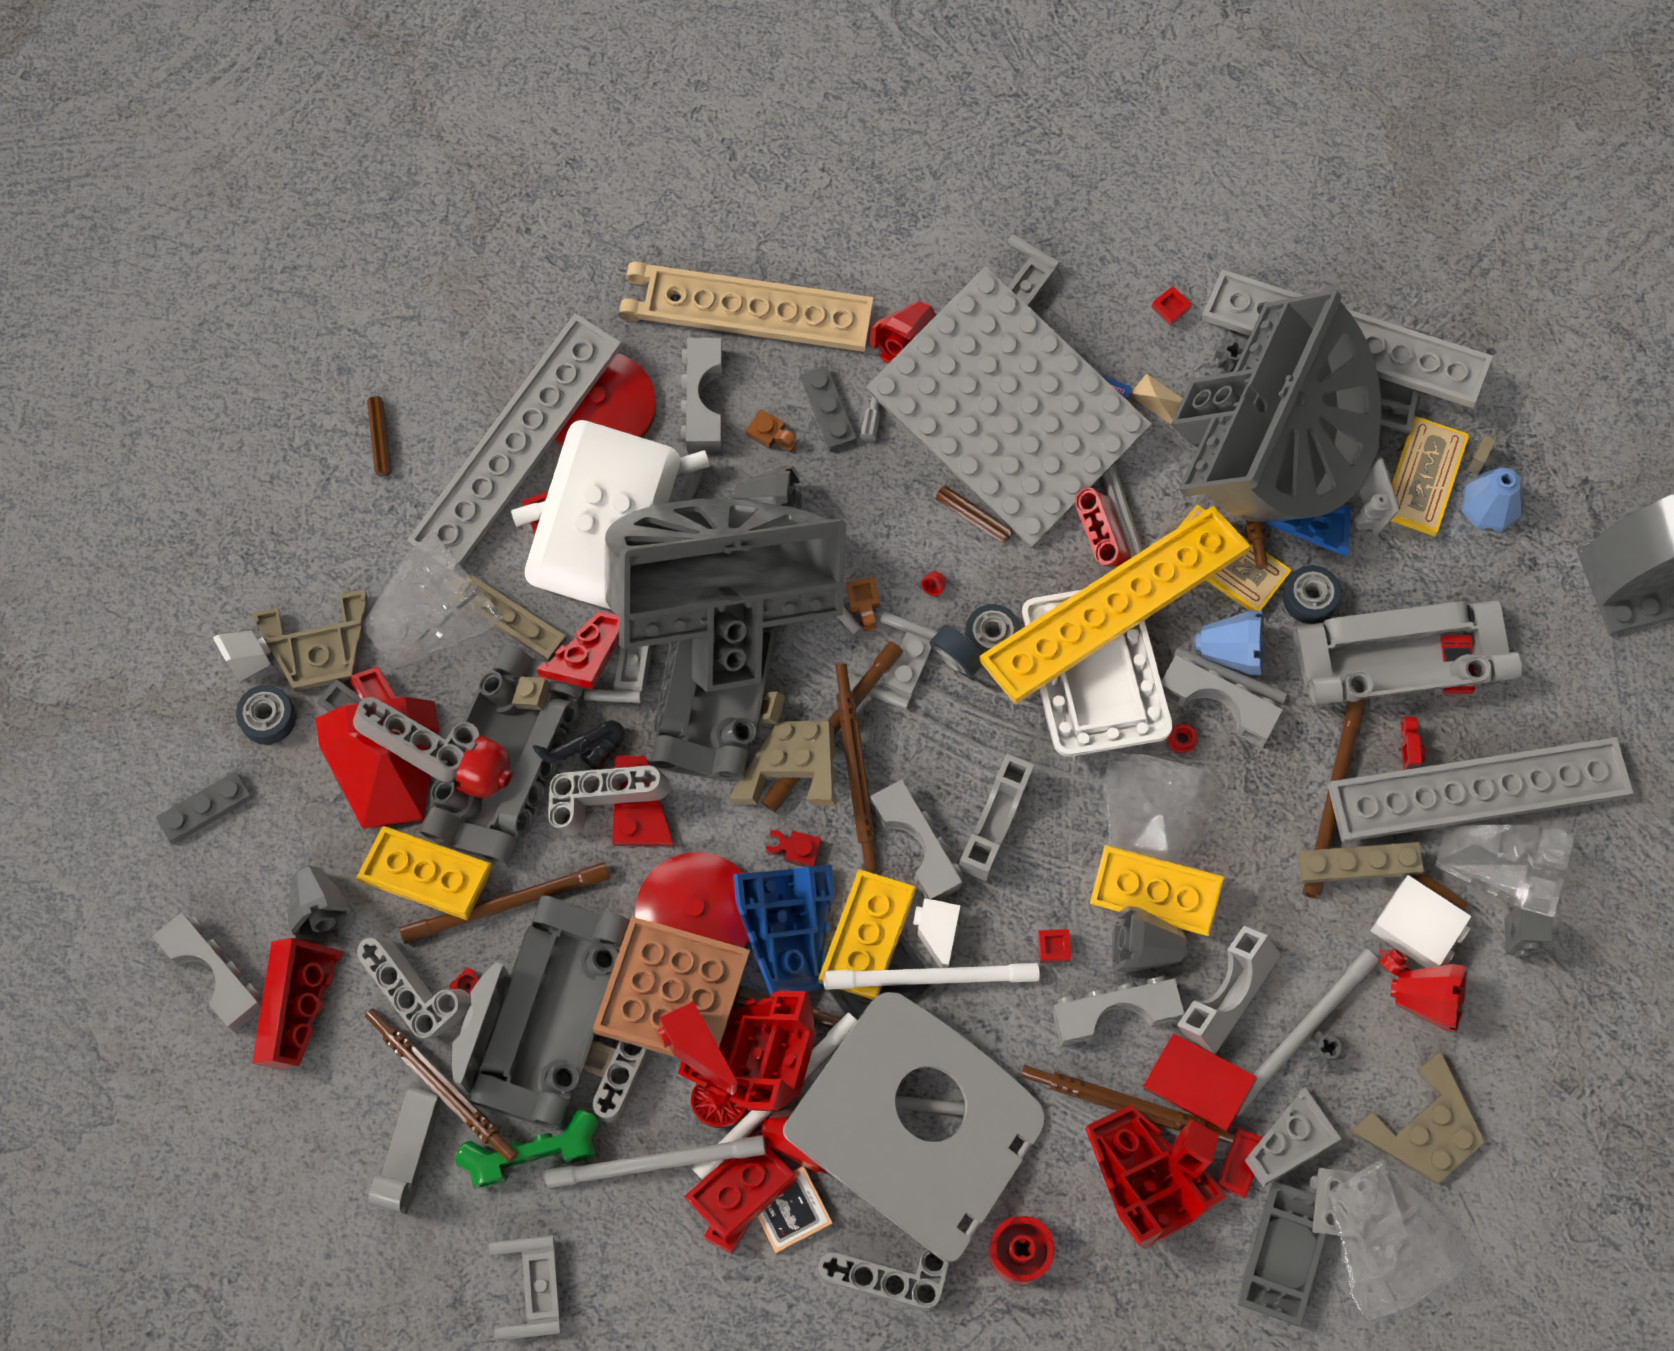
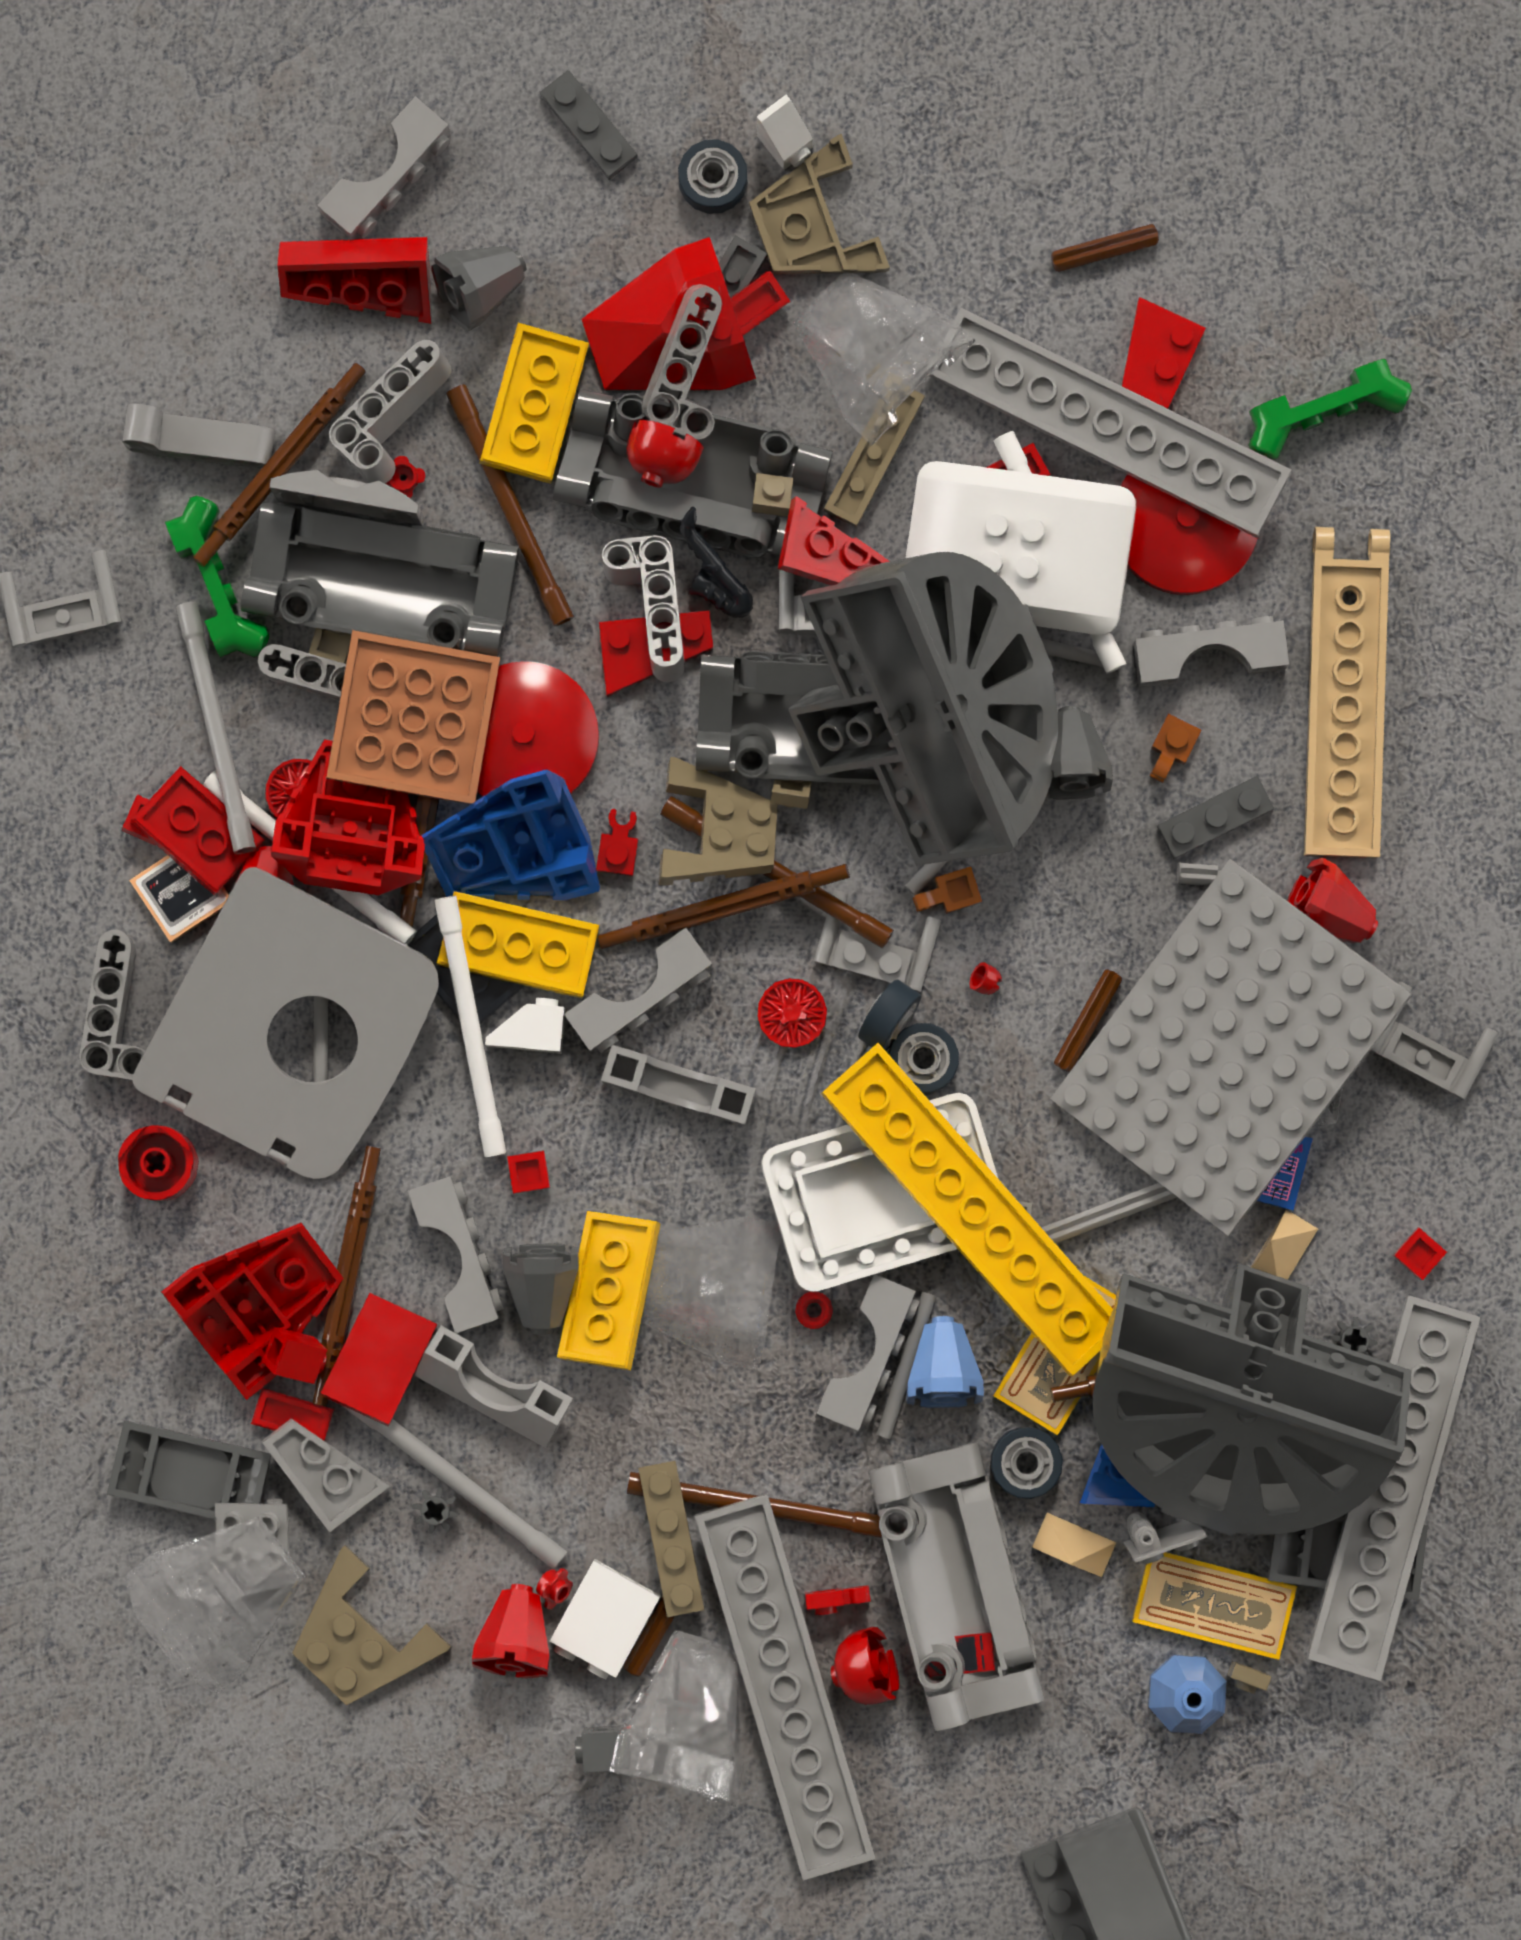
camera: 85 degrees right, 15 degrees up
red slope [657,1001,738,1095] -> none
red beam [1075,488,1131,568] -> none
none -> red wheel [757,978,827,1048]
none -> red cylinder [831,1627,899,1705]
none -> tan slope [1032,1513,1116,1577]
none -> red wing [1122,297,1206,409]
none -> green plate [1248,359,1412,460]

